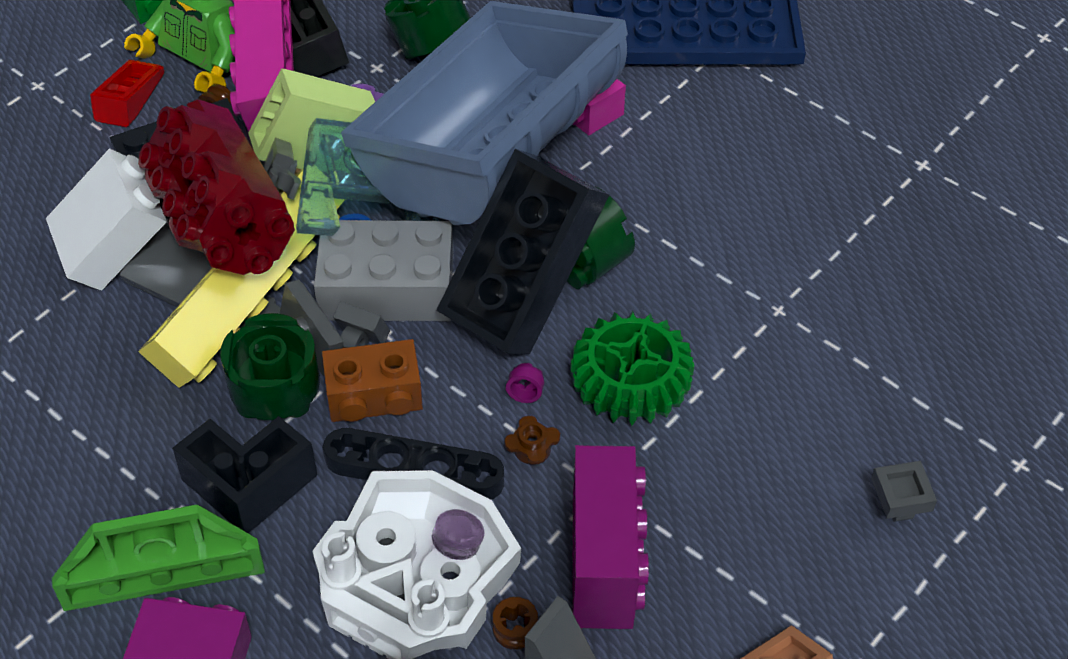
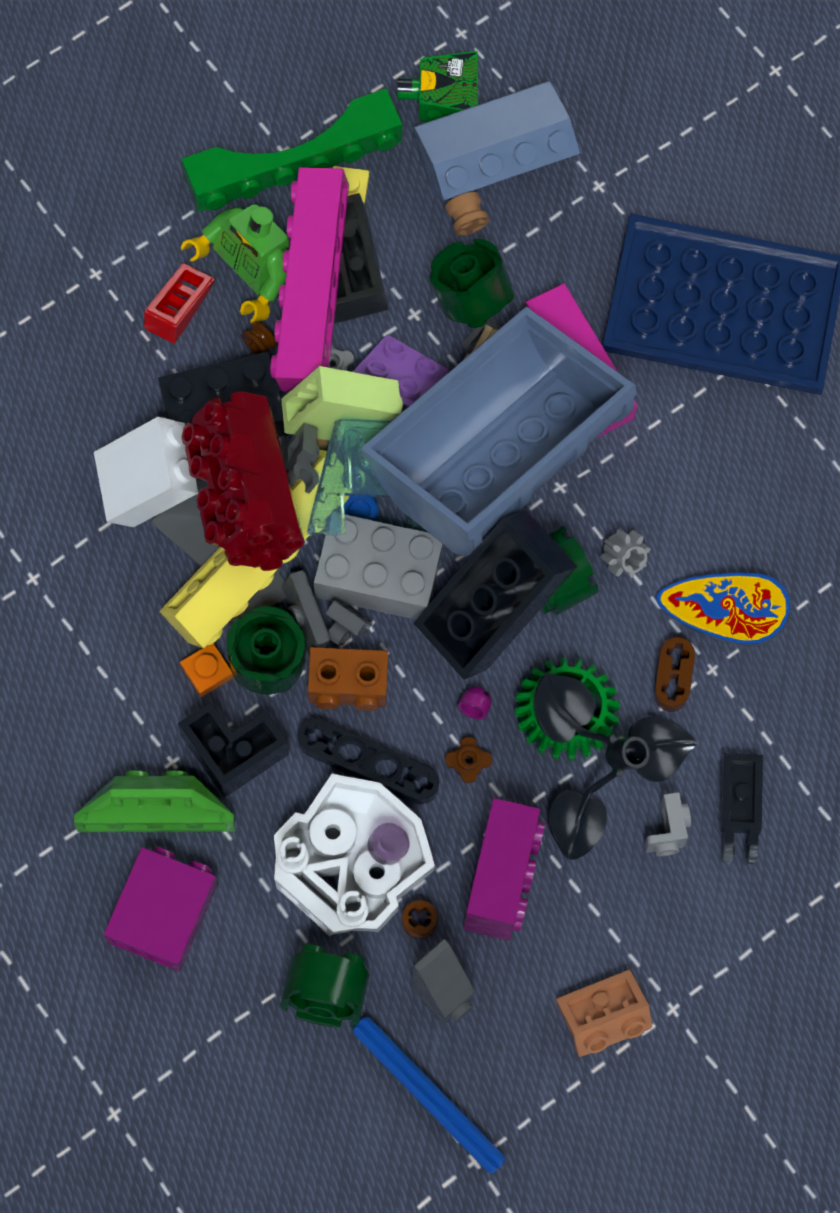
camera: 10 degrees right, 20 degrees up
dark grey tile [871,461,937,522] -> none
none -> orange plate [180,643,234,698]
none -> black plant [534,673,697,860]
none -> light grey gear [600,529,651,578]
none -> light grey bracket [644,792,691,857]
none -> reddish brown beam [654,637,695,712]
none -> shield [656,572,791,647]
none -> black hinge [720,753,763,864]

